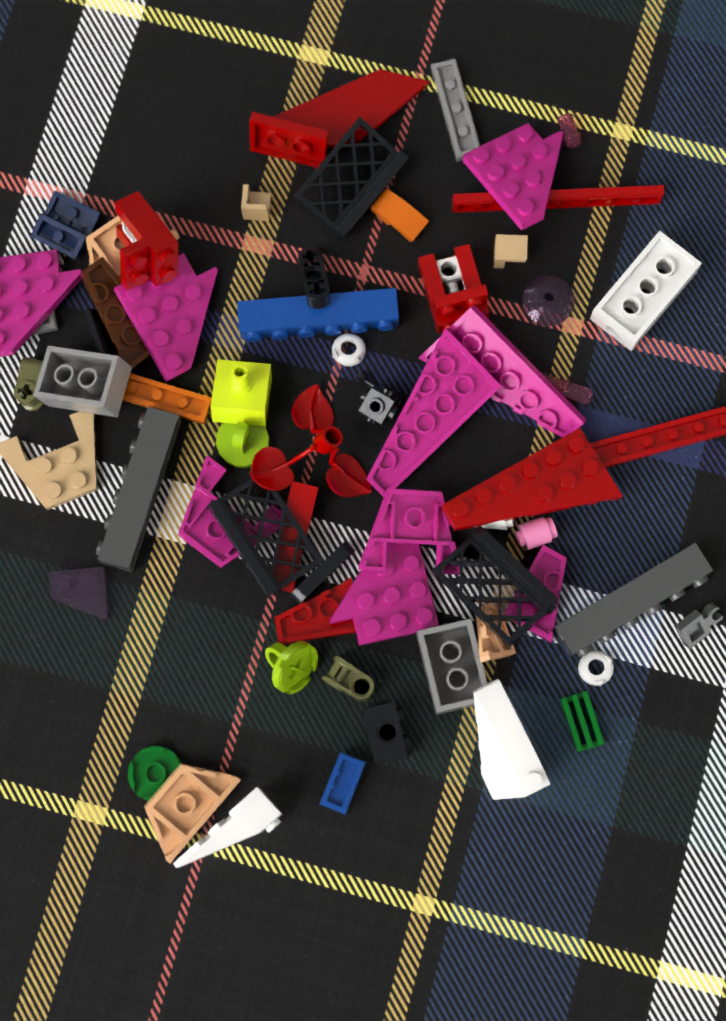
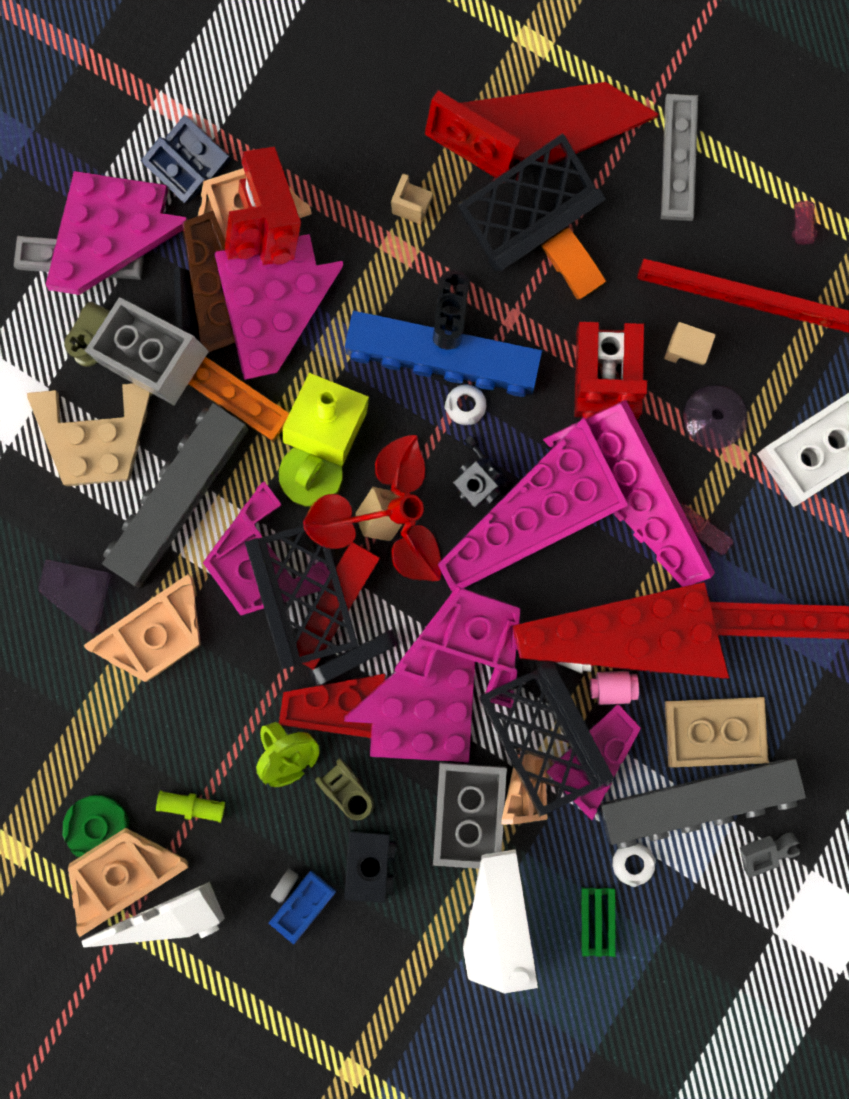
camera: 20 degrees right, 5 degrees up
dark pink wing [463,123,563,231] -> none
none -> light nougat wing [84,574,201,682]
none -> lime pin [156,790,225,823]
none -> light grey tile [270,868,299,903]
none -> tan panel [356,487,402,541]
none -> tan tile [665,697,769,767]

